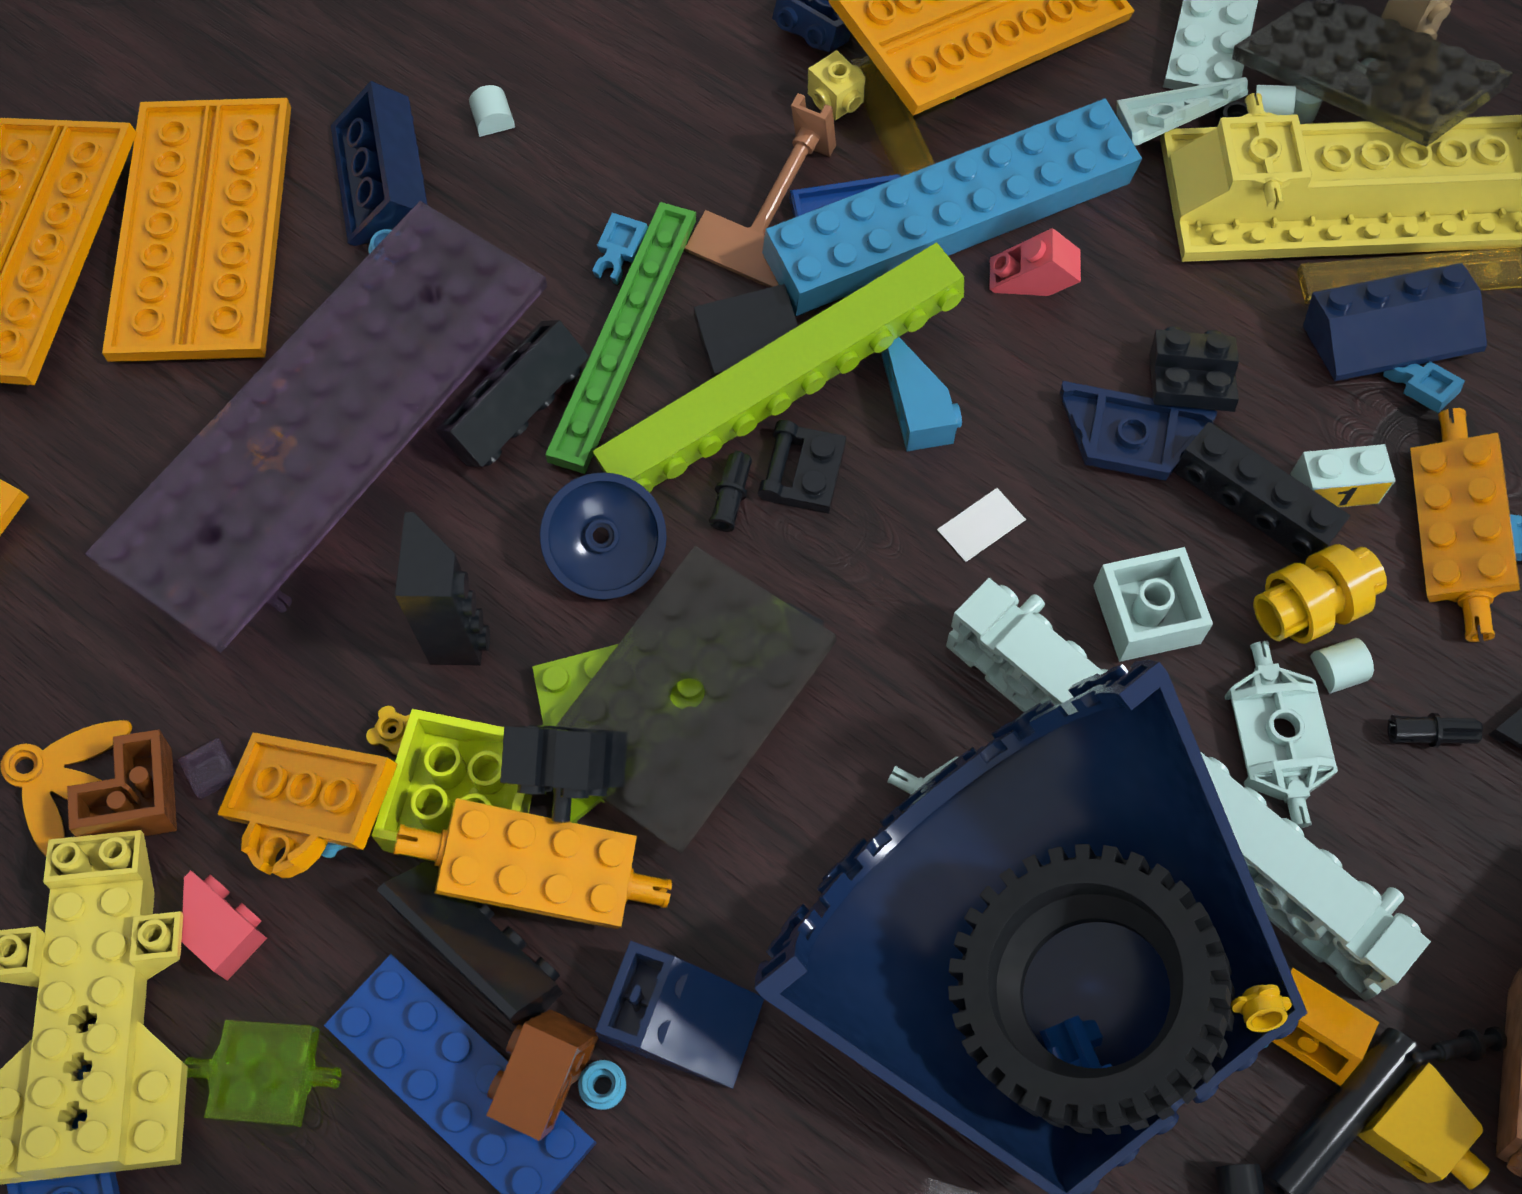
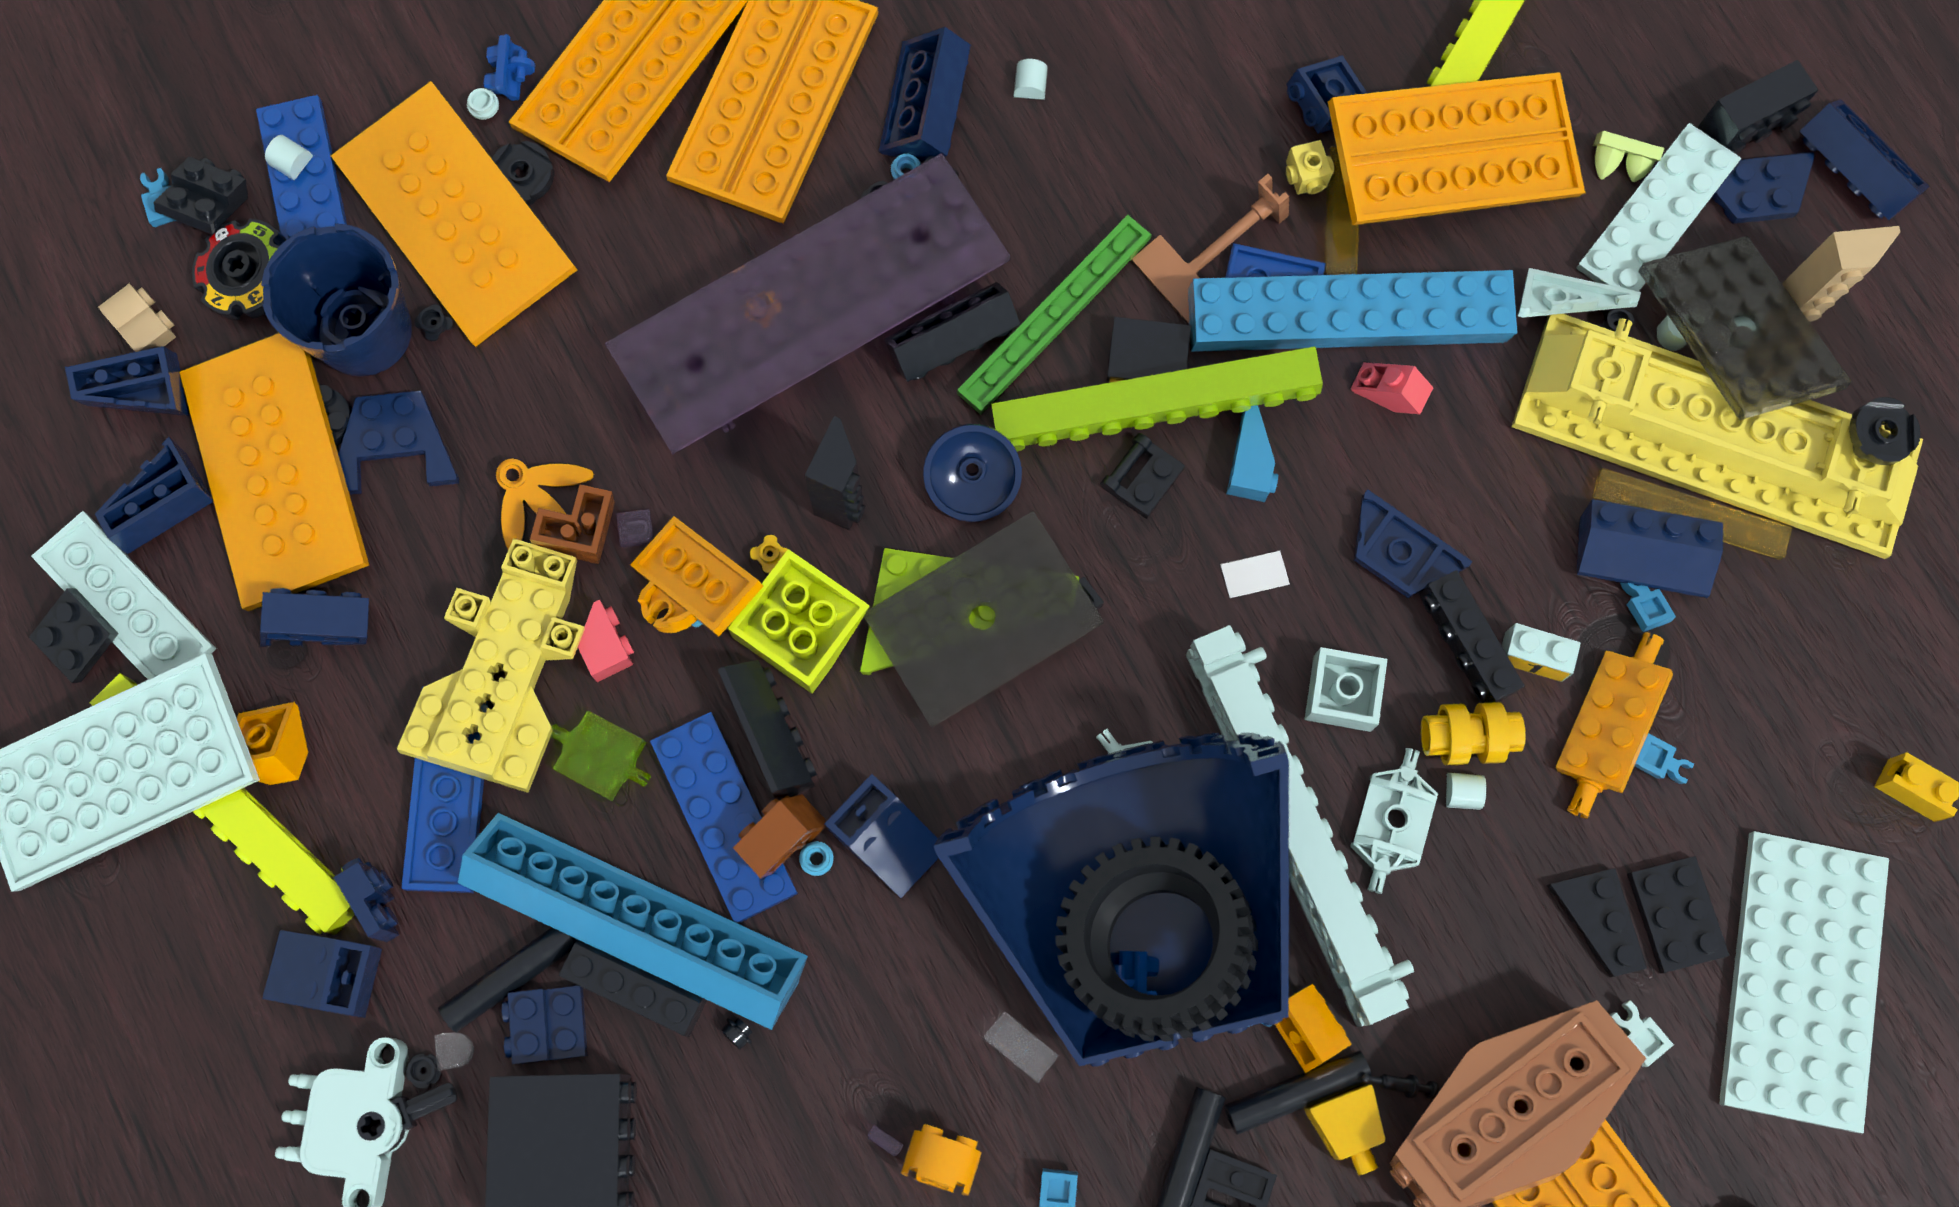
camera: 20 degrees right, 10 degrees up
light orange plate [393,798,672,929] -> none
black brick [500,725,628,823] -> none
dark azure plate [592,212,648,285] -> none
black axle [709,451,752,532] -> none
black plate [1149,326,1239,412] -> none
yellow plate [1231,984,1292,1032] -> none
light aqua brick [1255,85,1296,115] -> none
black axle [1388,713,1483,748] -> none

